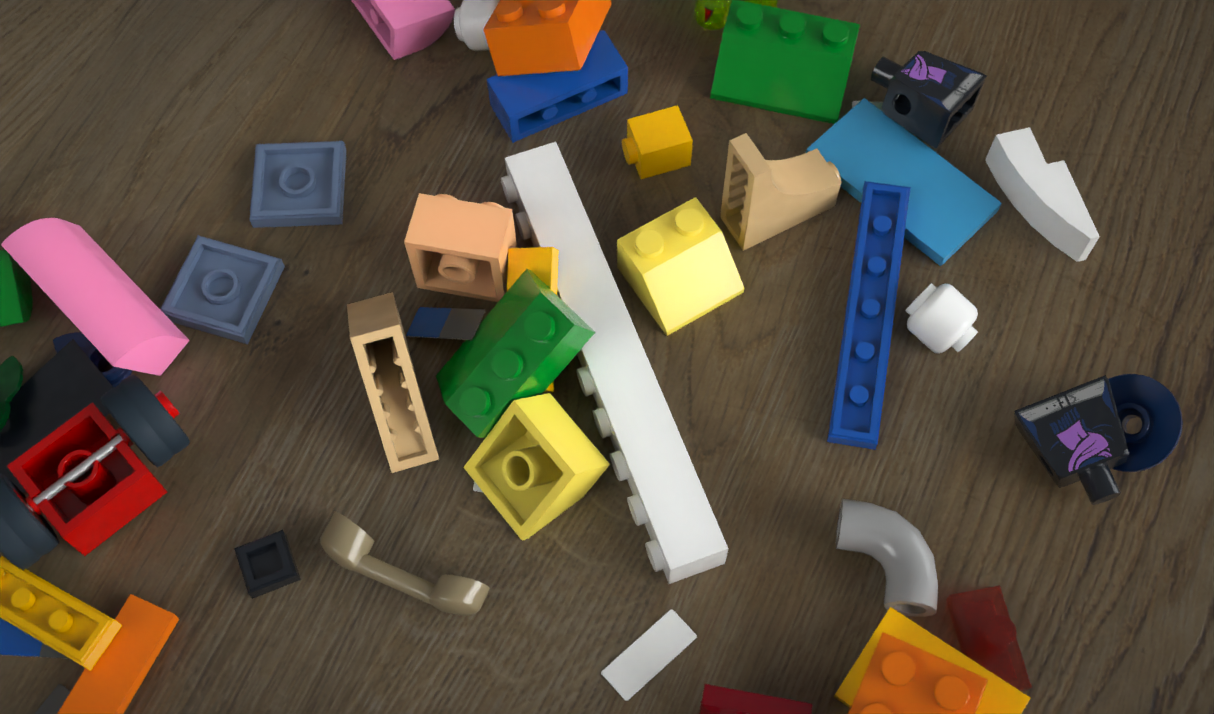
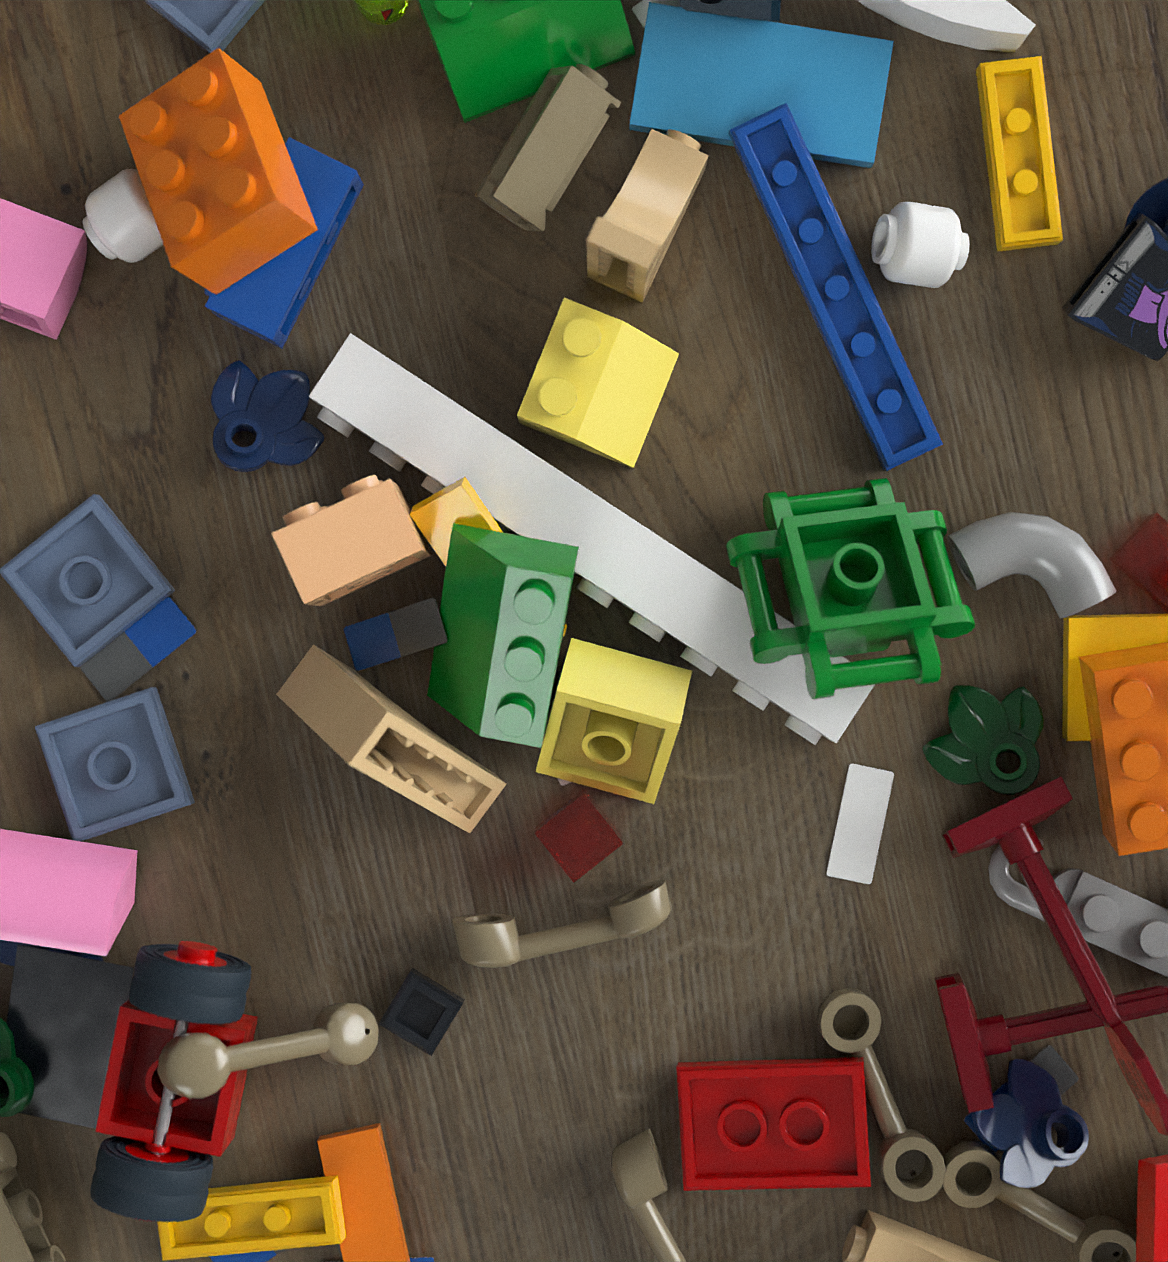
camera: 40 degrees left, 25 degrees up
yellow brick [622,105,693,179] -> none
none -> sticker [81,597,197,702]
none -> dark tan piece [158,1003,379,1098]
none -> dark blue plate [211,361,325,472]
none -> dark tan window [474,64,621,232]
none -> clear red brick [535,788,624,883]
none -> green brick [726,478,975,700]
none -> dark green plate [922,685,1044,795]
none -> yellow tile [976,56,1063,252]

